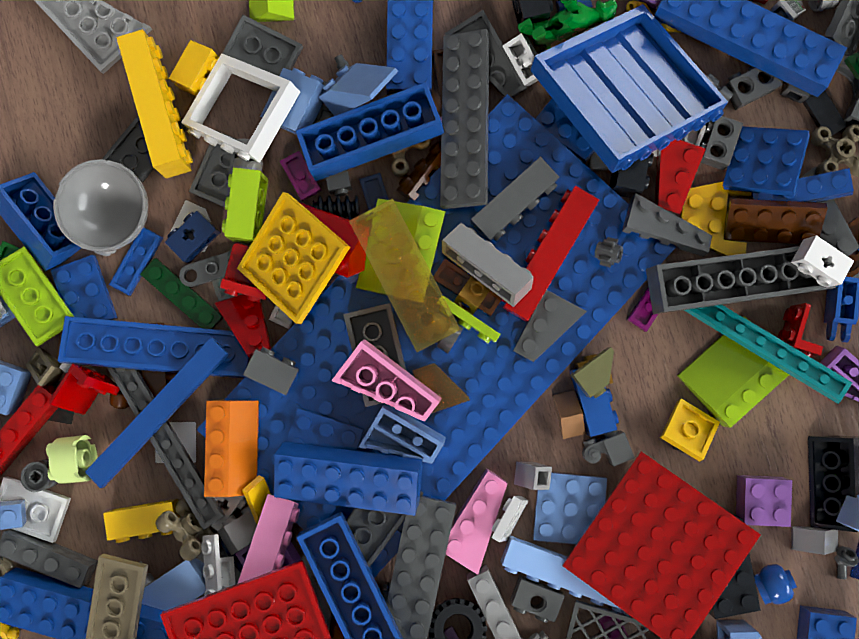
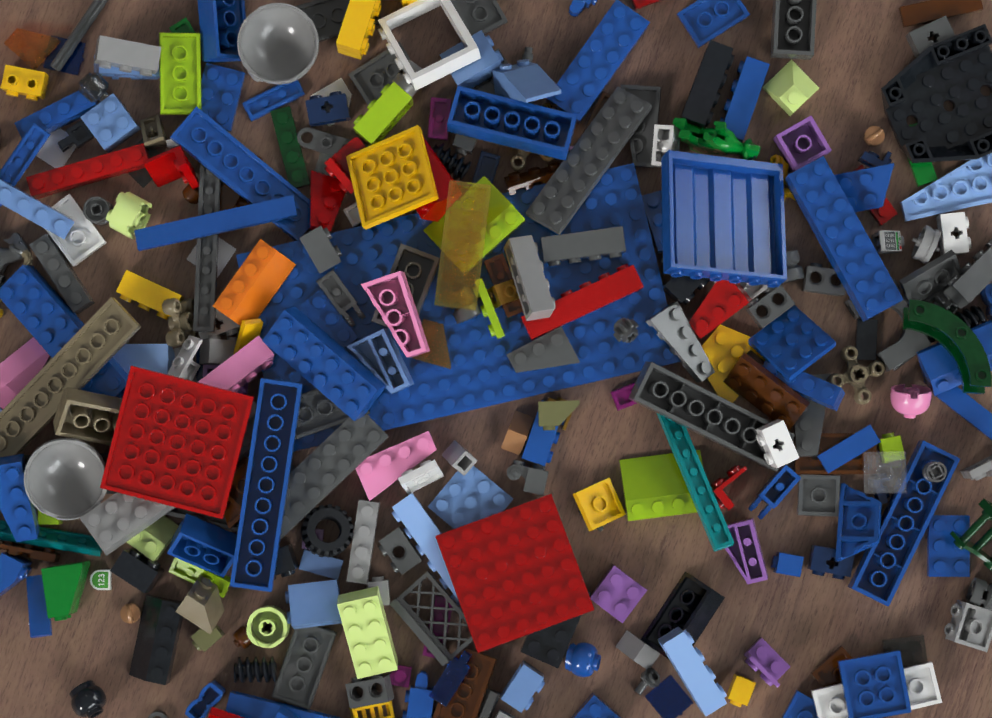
camera: 35 degrees right, 0 degrees up
none -> dark grey hinge [316,270,366,327]

